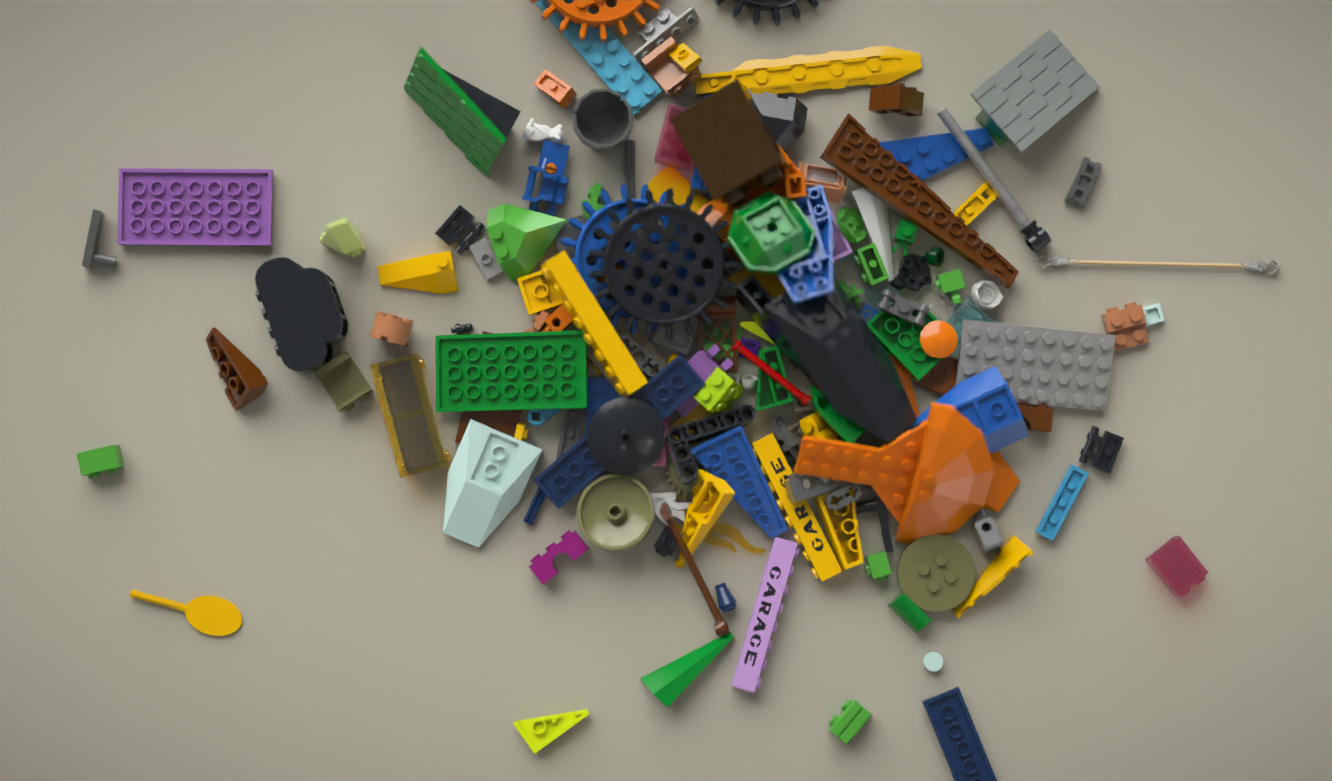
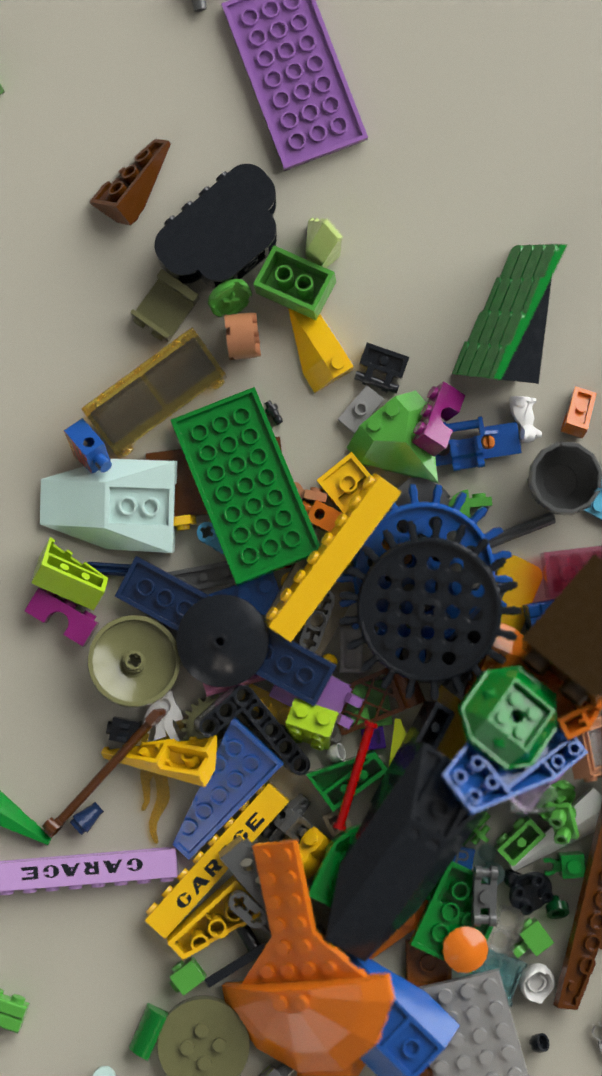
camera: 70 degrees right, 0 degrees up
none -> lime wedge [31,537,108,611]
none -> blue torso [64,418,112,473]
none -> bright green tile [208,279,252,317]
none -> bright green brick [253,245,336,320]
none -> magenta arch [412,381,466,456]
none -> clear piece [510,784,558,813]
none -> black hinge [529,1033,550,1053]
none -> bright green hips [547,802,579,845]

